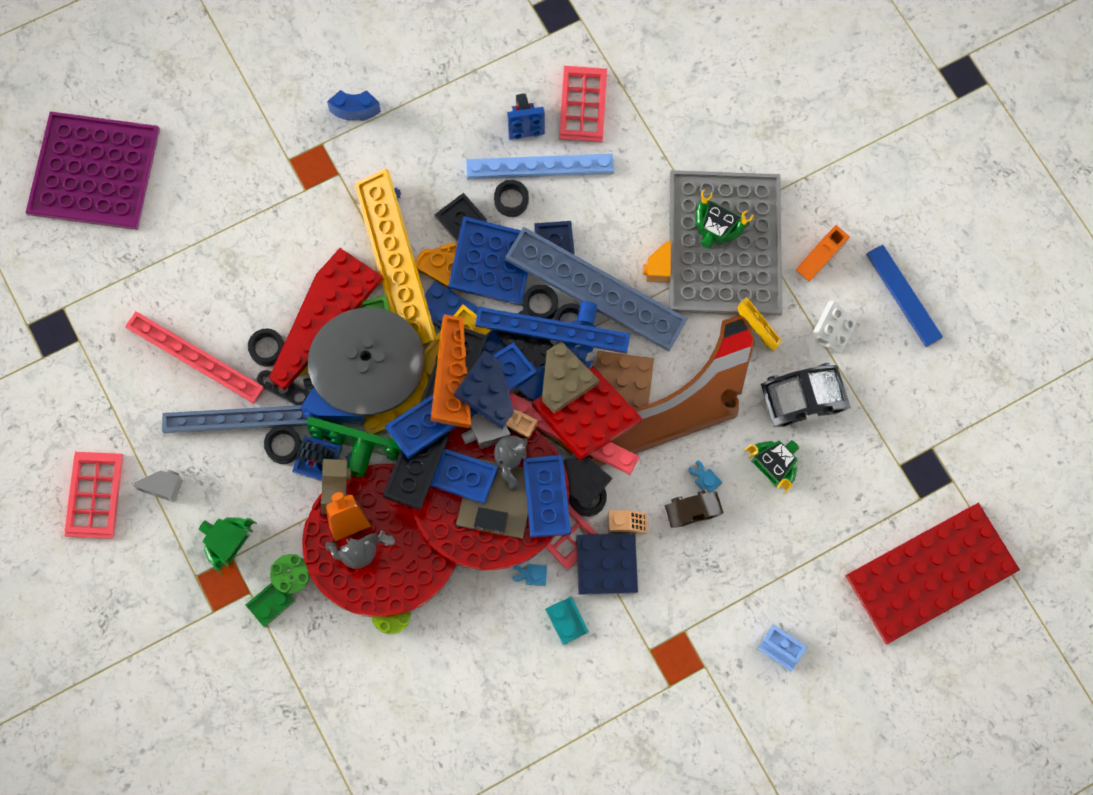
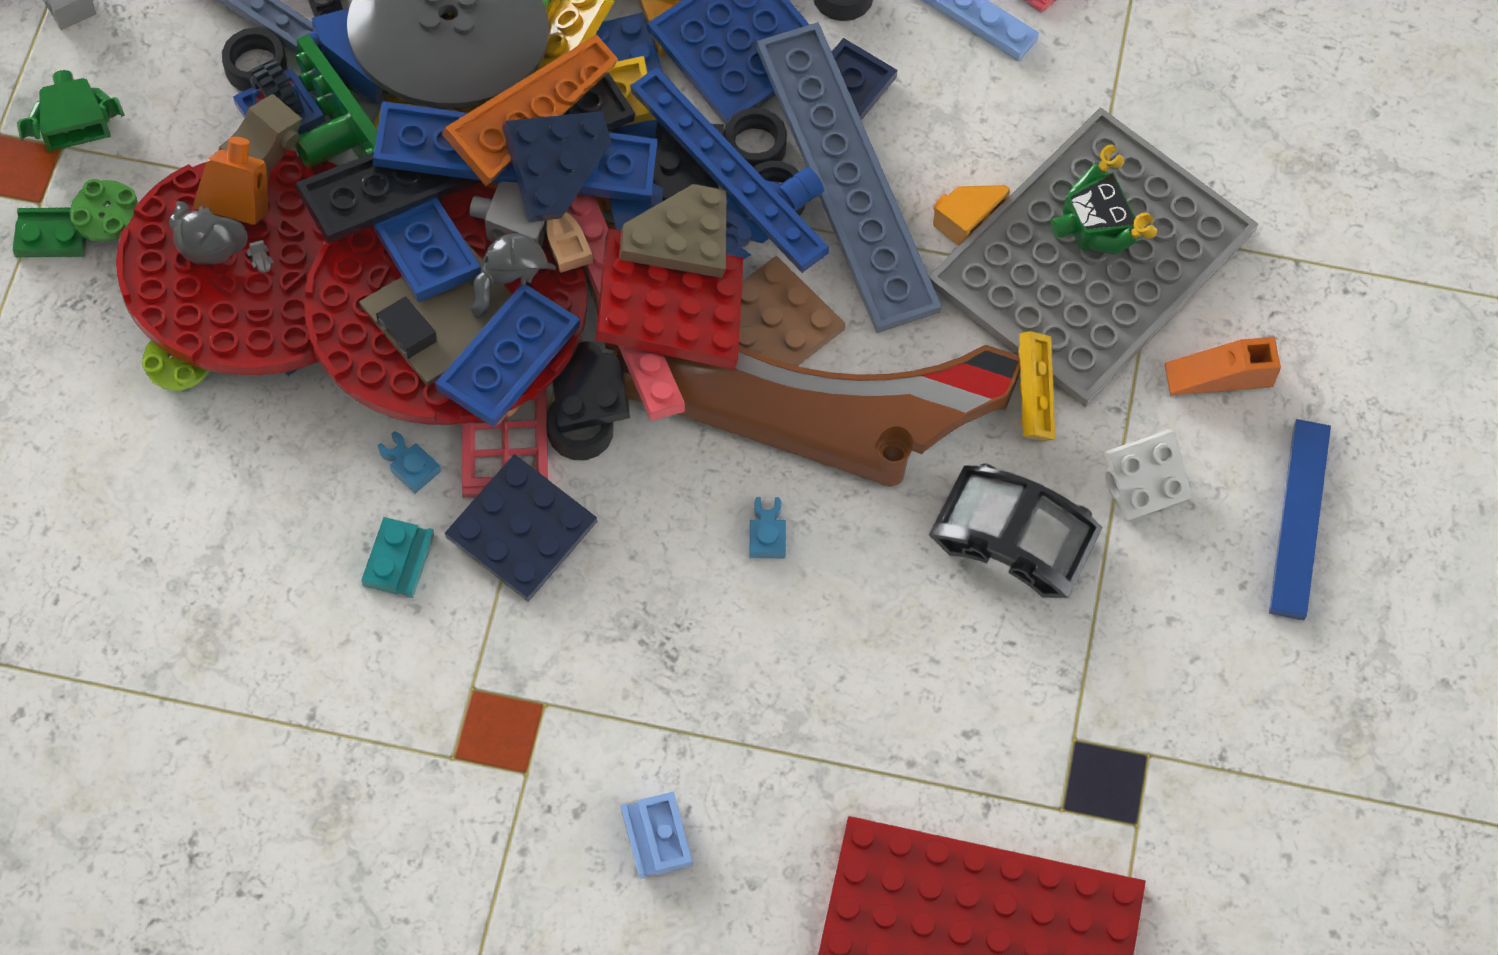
camera: 45 degrees right, 10 degrees down
light nougat slope [608,510,647,534] -> none
dark brown brick [665,489,724,528] -> none
torso [743,440,799,494] -> none

